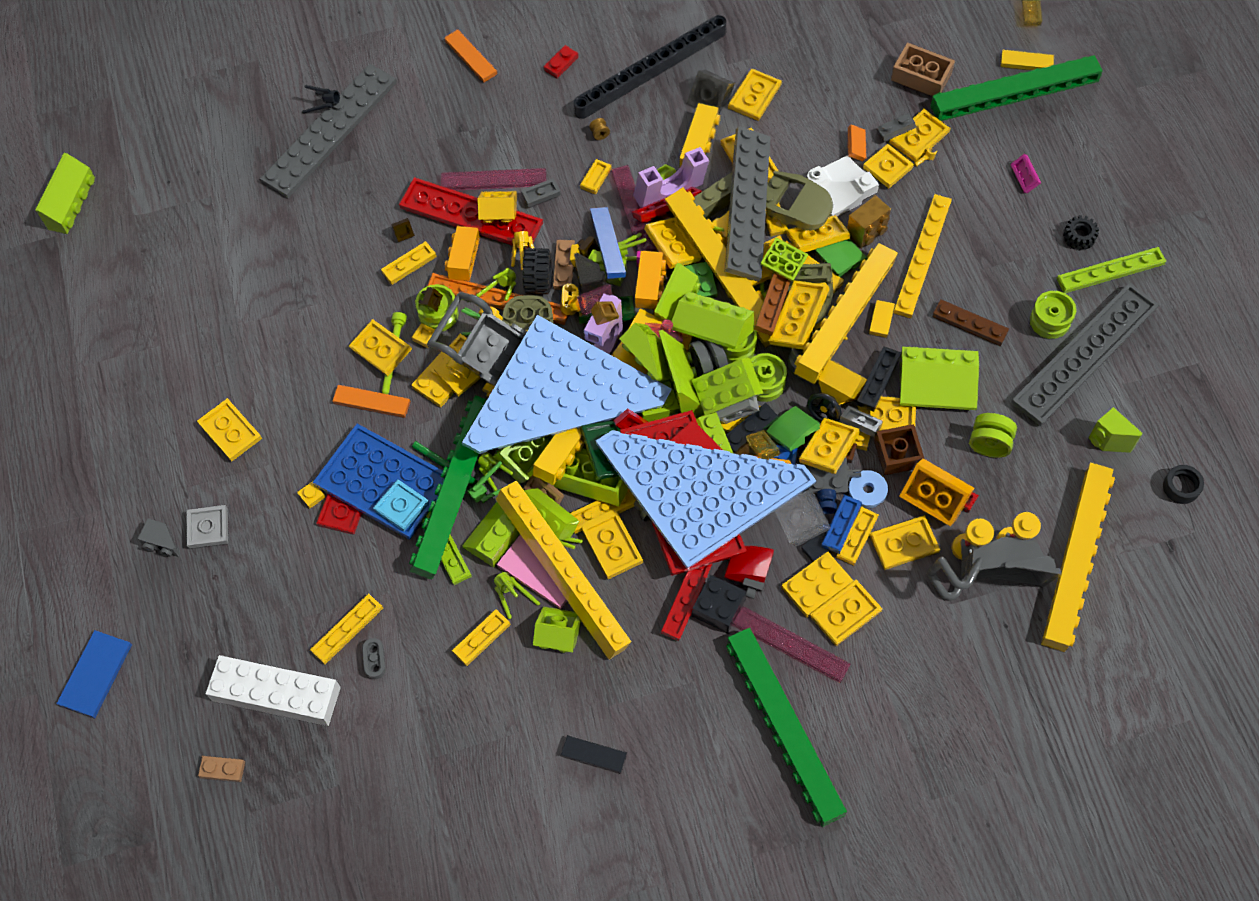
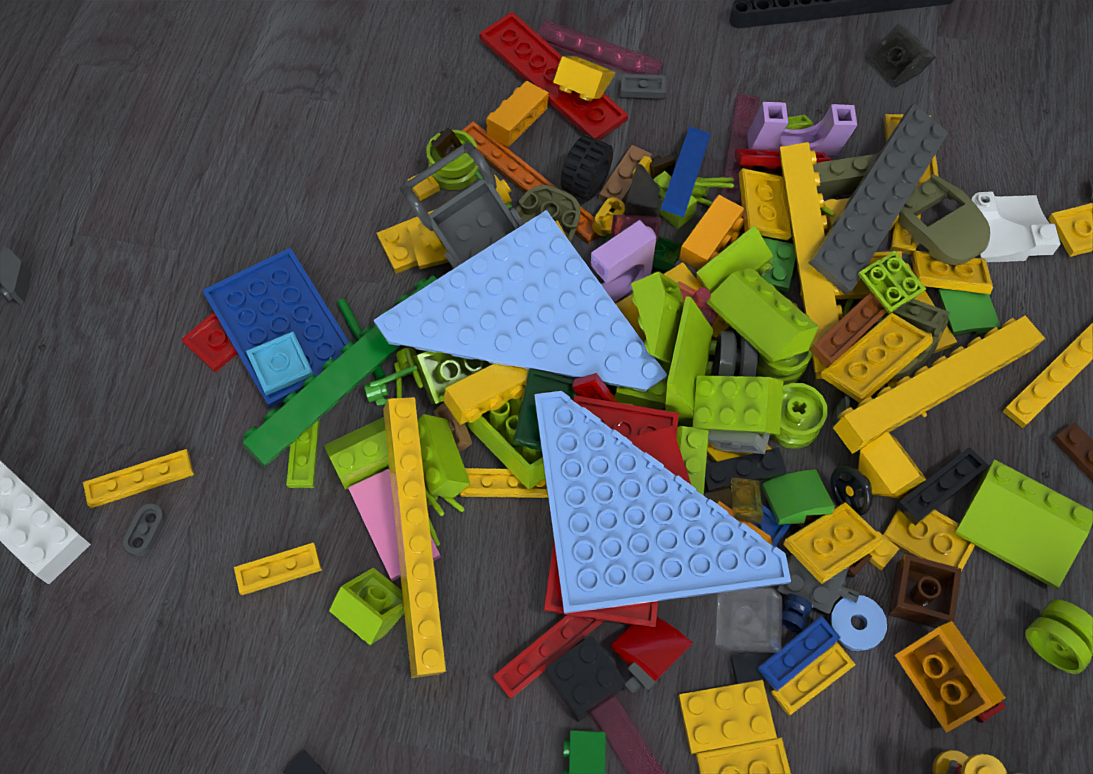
camera: 25 degrees right, 0 degrees up
light grey plate [187,505,228,548] -> none
yellow plate [197,398,262,462] -> none
yellow plate [297,481,325,509] -> none
orange tile [333,385,411,418] -> none
yellow tile [349,319,412,376] -> none
yellow plate [381,241,437,285] -> none
lime piece [382,312,407,394] -> none
dark brown tile [391,218,415,242] -> none
lime plant [476,267,516,301] -> none
lime plant [494,572,540,619] -> none
yellow plant [511,231,534,270] -> none
yellow tile [580,159,612,195] -> none
yellow plate [582,511,643,579] -> none
pearl gold wheel [589,118,610,140] -> none
pearl gold slope [591,301,619,325] -> none
yellow brick [680,103,721,167] -> none
yellow tile [728,68,782,121] -> none
dark grey plate [839,406,883,437] -> none
pearl gold brick [847,195,891,249] -> none
orange tile [848,124,866,161] -> none
yellow tile [869,300,895,338] -> none
yellow tile [869,515,940,570] -> none

